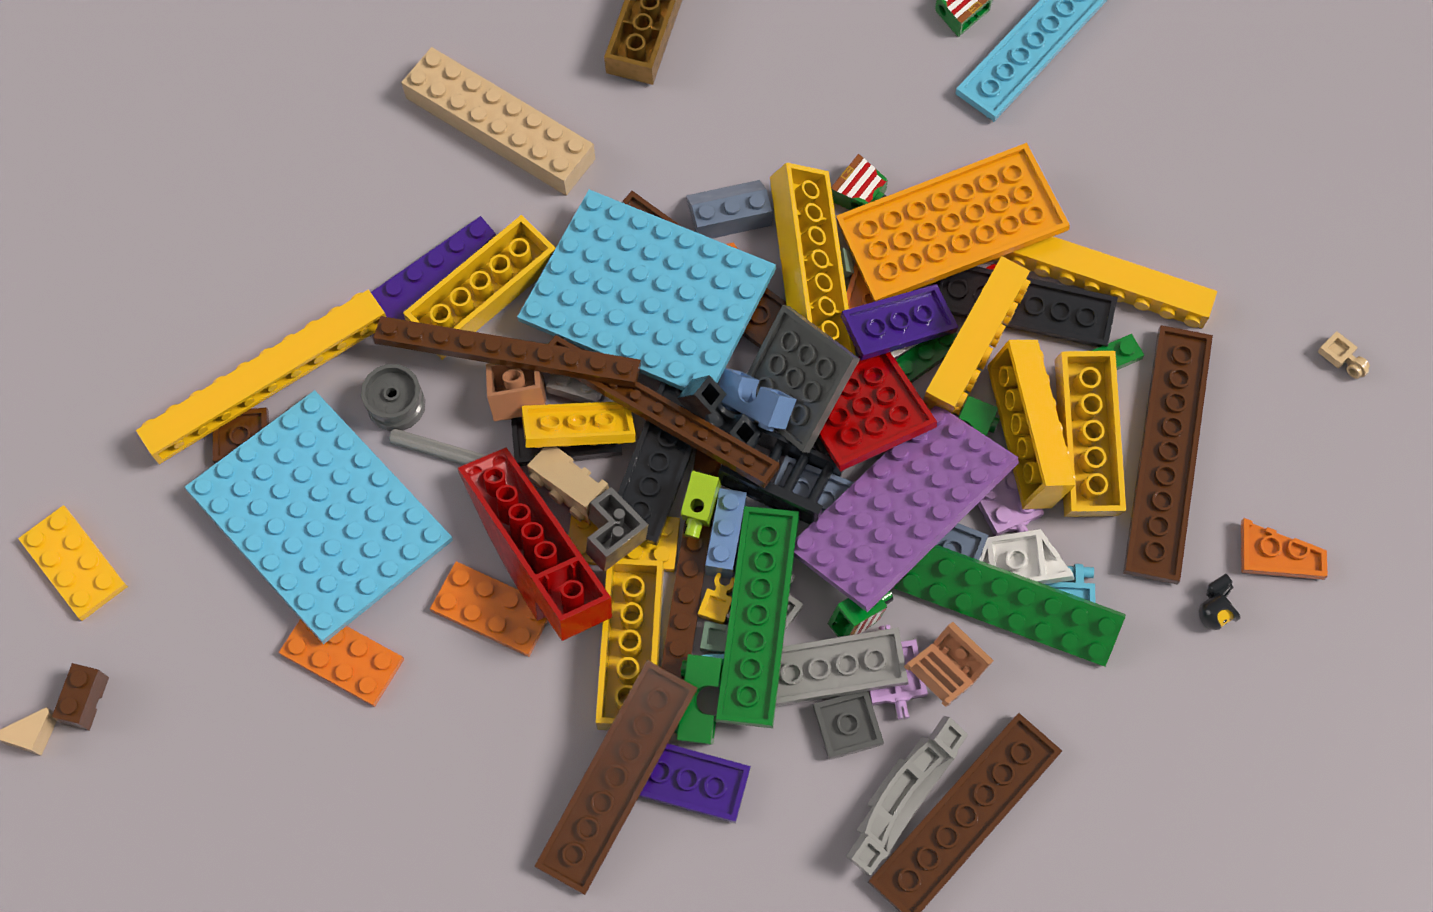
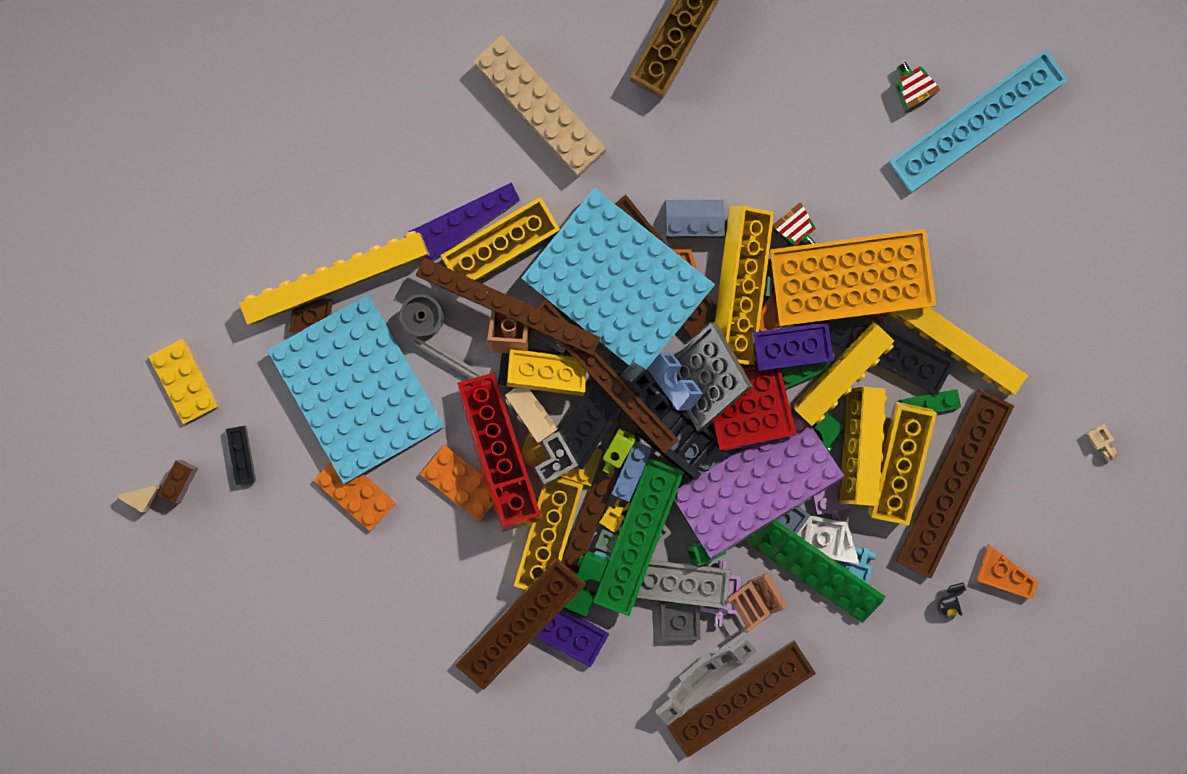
camera: 15 degrees right, 20 degrees up
none -> black plate [226,425,256,485]

